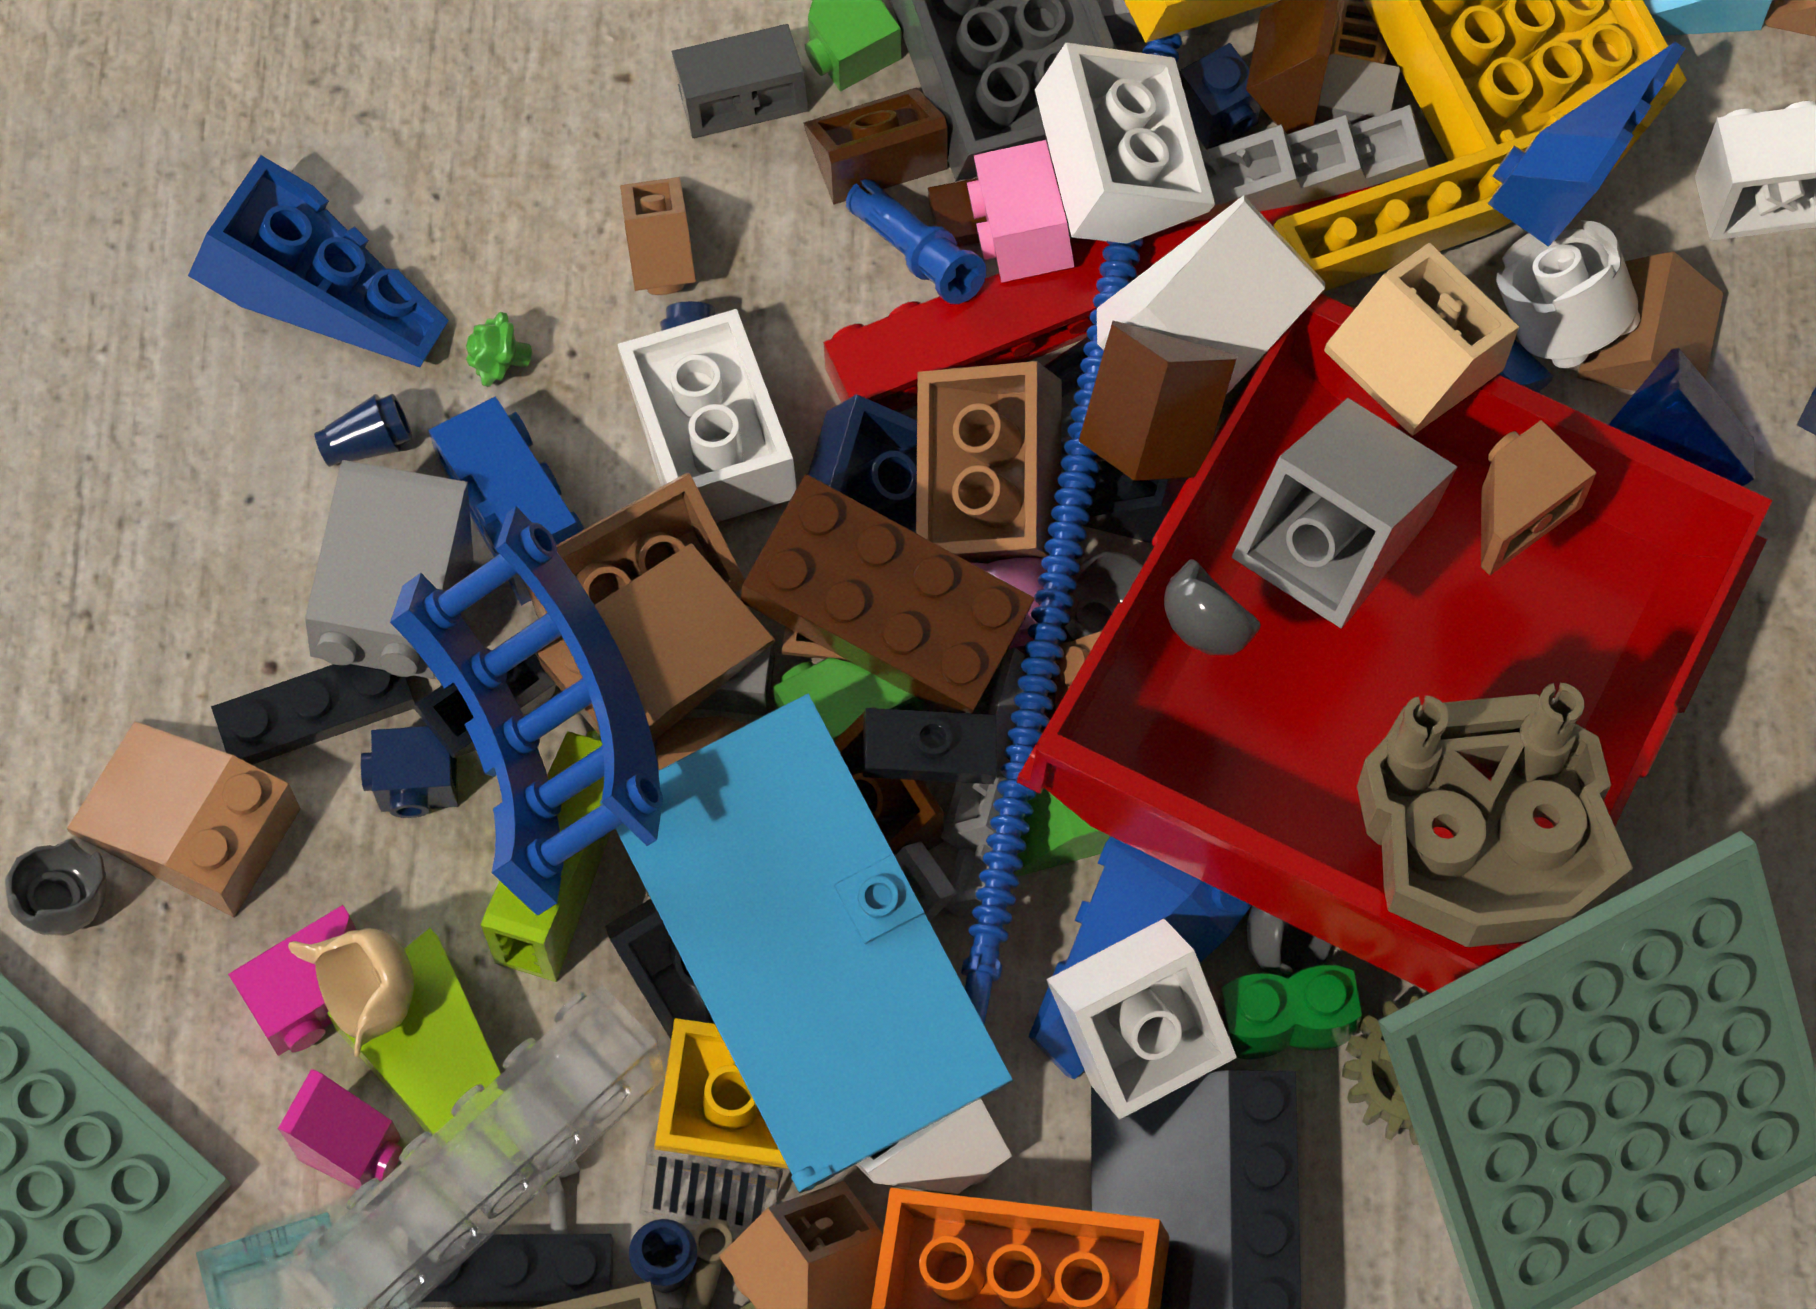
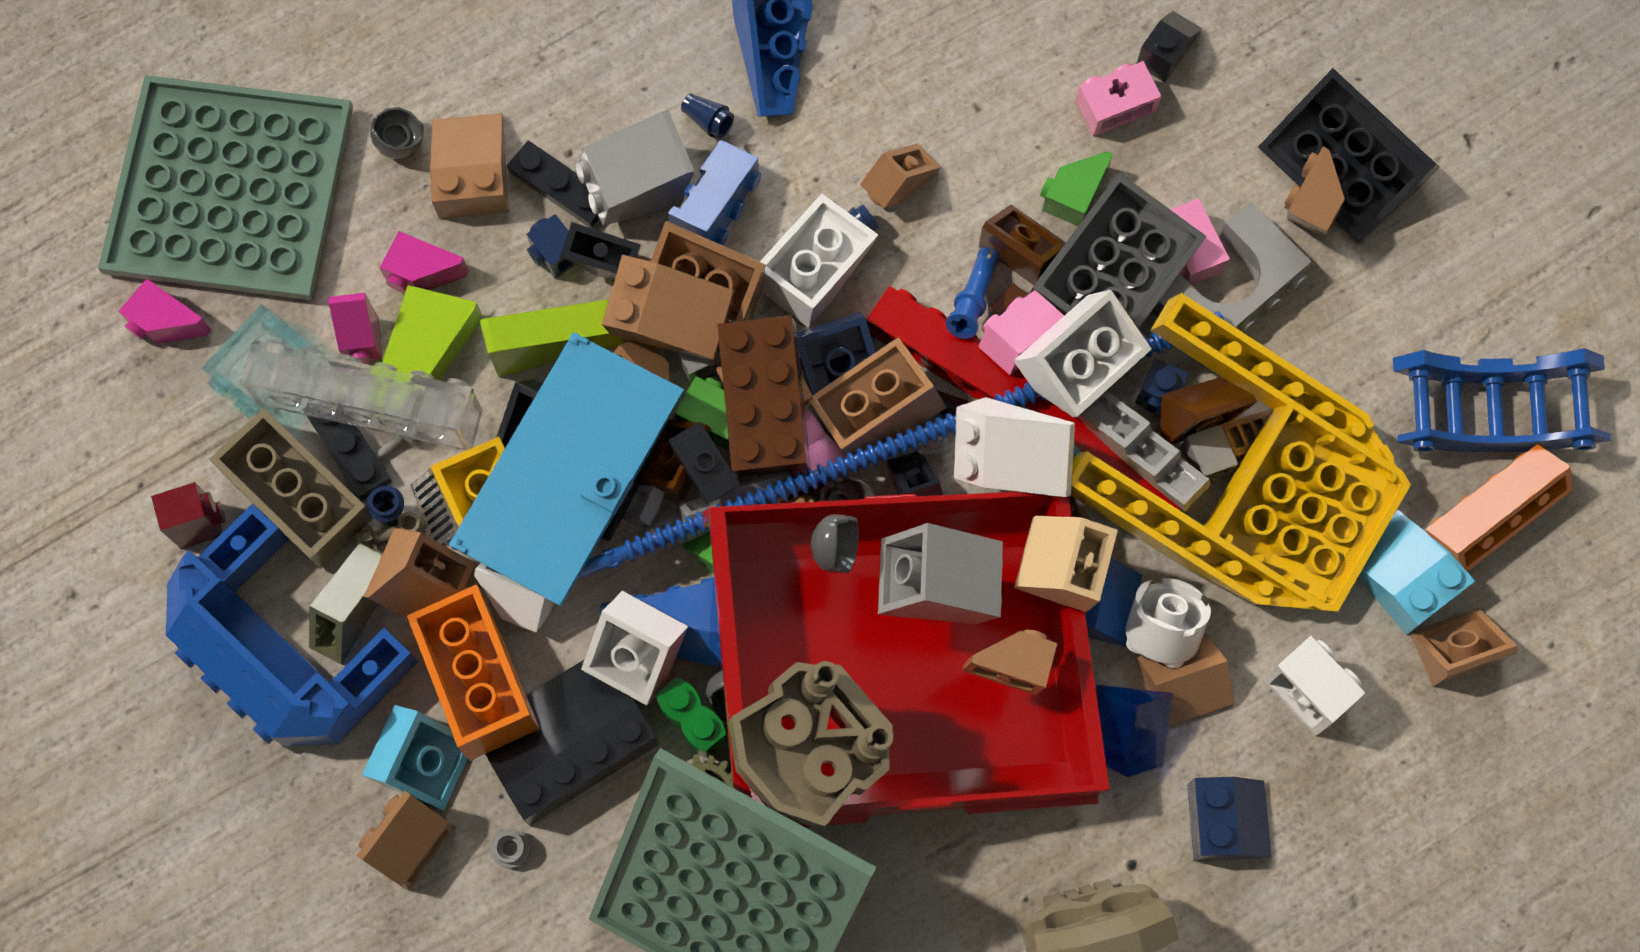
camera: 55 degrees right, 5 degrees up
tan hair [288,928,414,1057] -> none
blue fence [390,506,663,916] -> none
bright green plant [466,312,532,387] -> none
dark grey hinge [671,24,809,139] -> none
reddish brown slope [1079,320,1237,481] -> none
blue wedge [1488,41,1686,247] -> none

